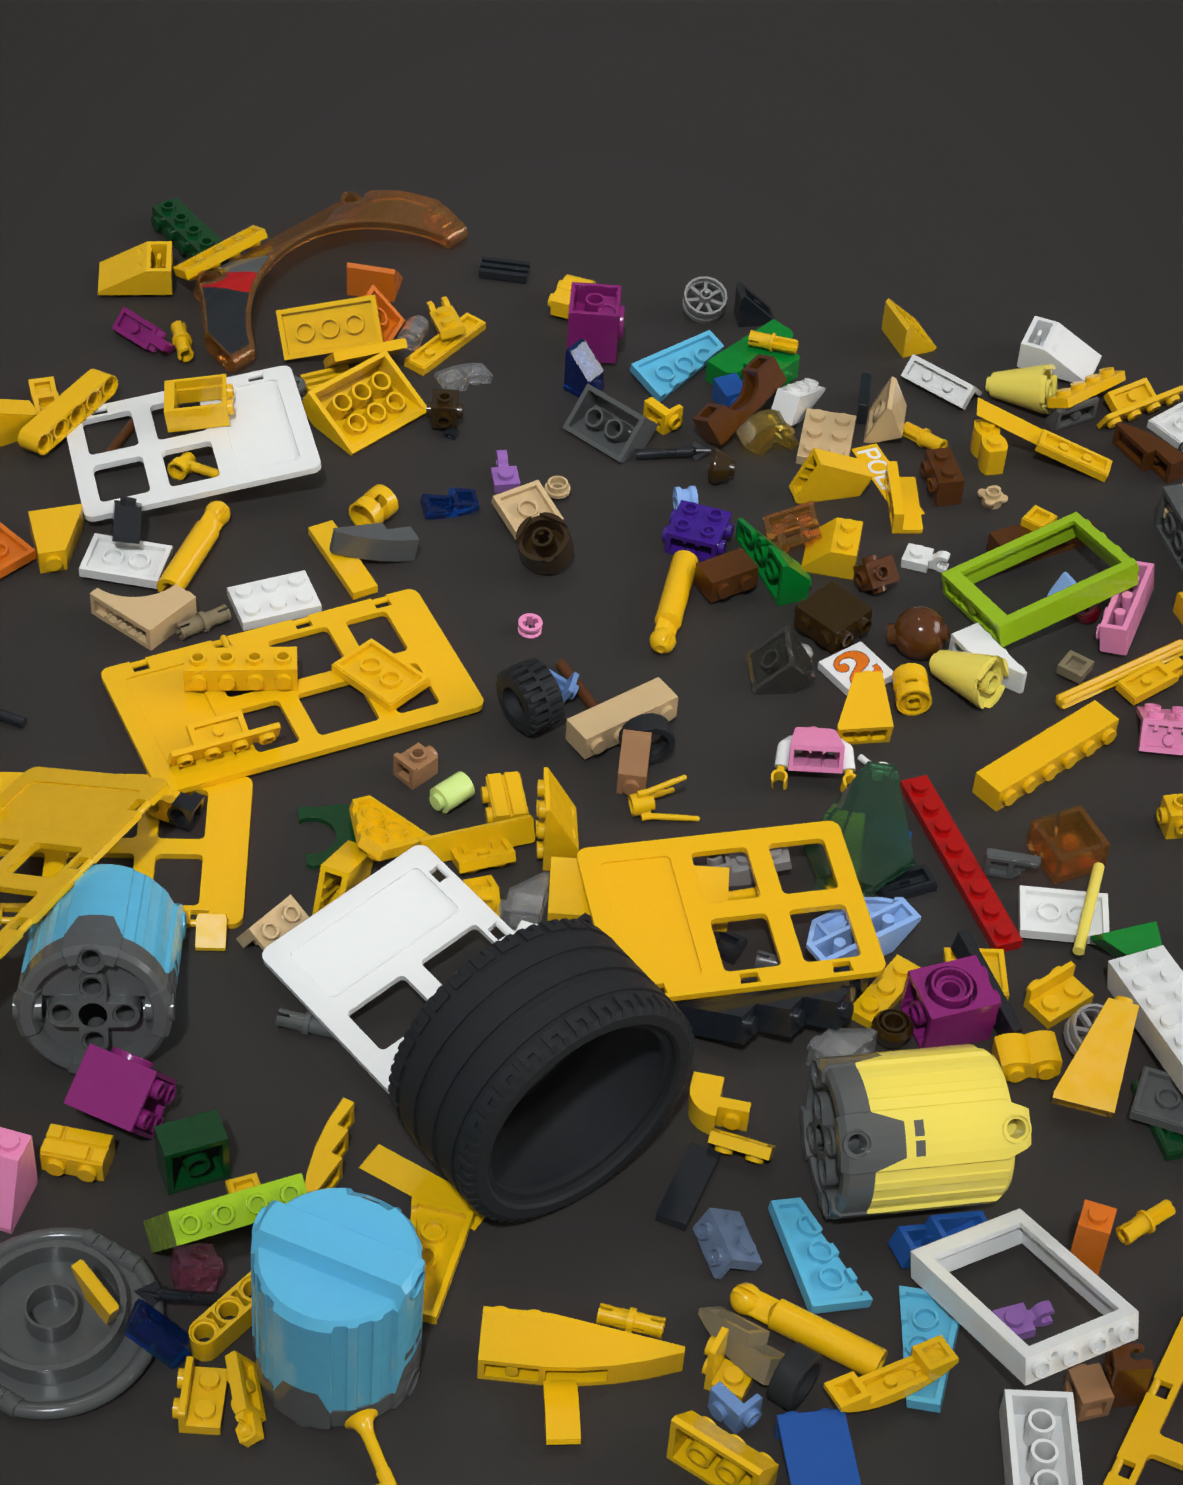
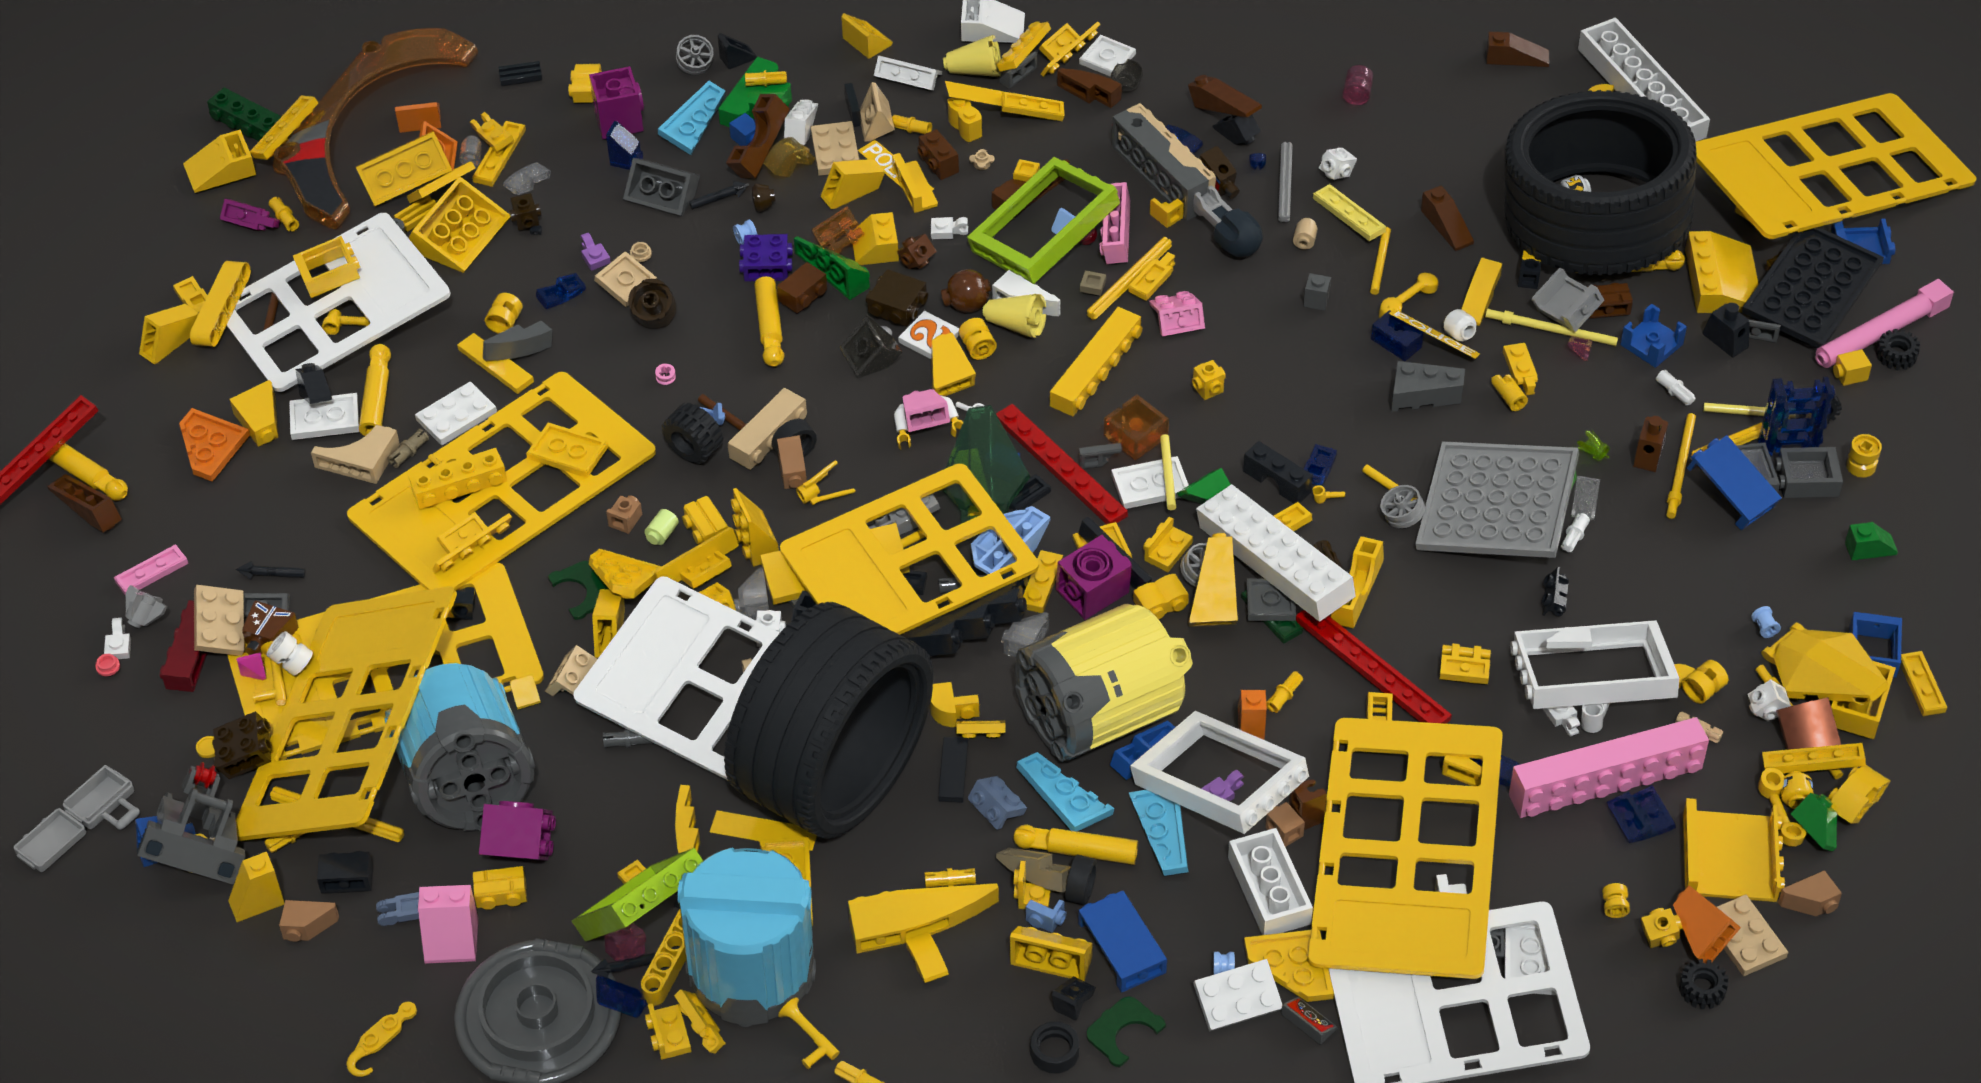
camera: 15 degrees left, 5 degrees up
yellow tile [71,1259,120,1325] -> none
dark green brick [154,1109,231,1196] -> none
yellow bracket [643,397,684,435] -> none
yellow slope [823,1335,959,1412] -> none
dark brown cone [872,1008,914,1049] -> none

